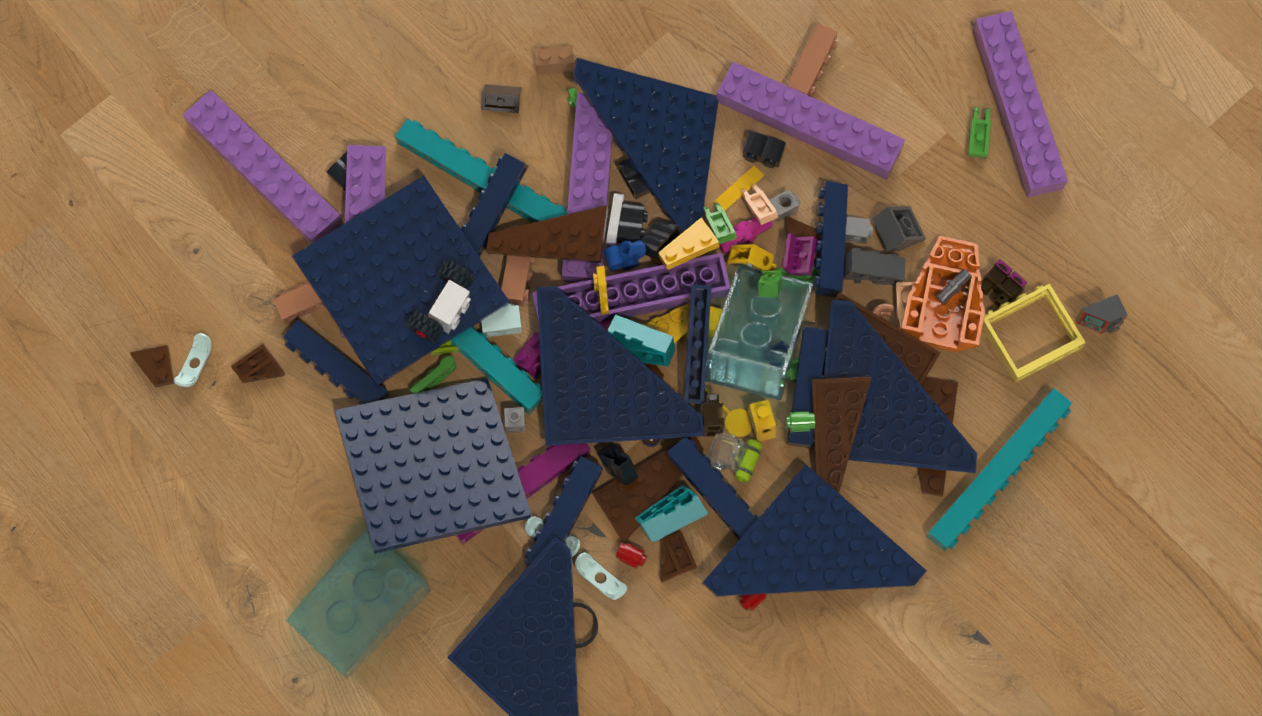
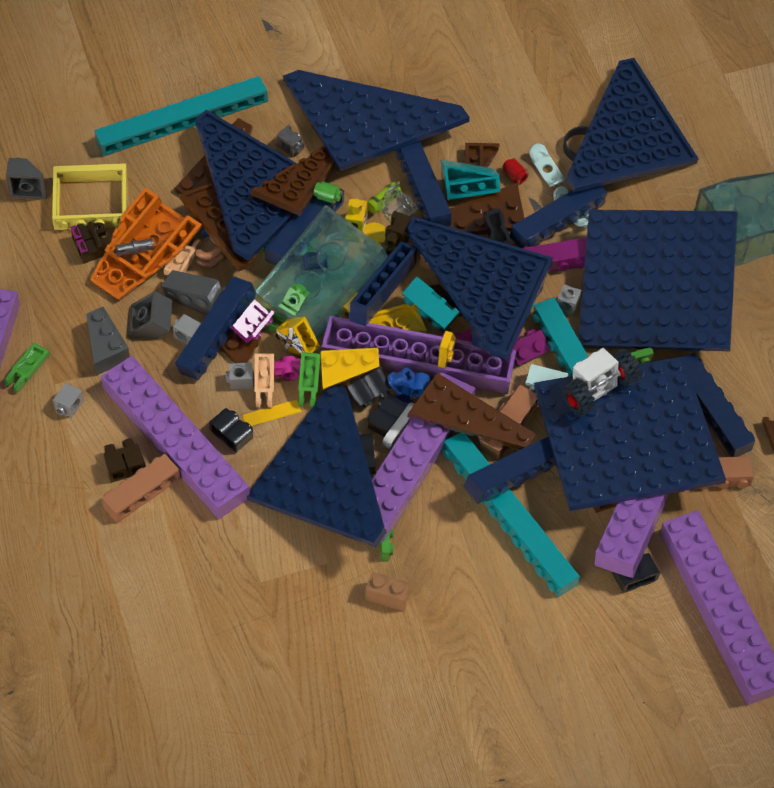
camera: 160 degrees left, 15 degrees down
dark brown panel [481,84,522,113] -> none
none -> light grey brick [53,383,84,418]
none -> dark grey wedge [86,307,130,376]
none -> dark brown hips [104,438,146,483]
none -> flat silver brick [277,124,305,157]

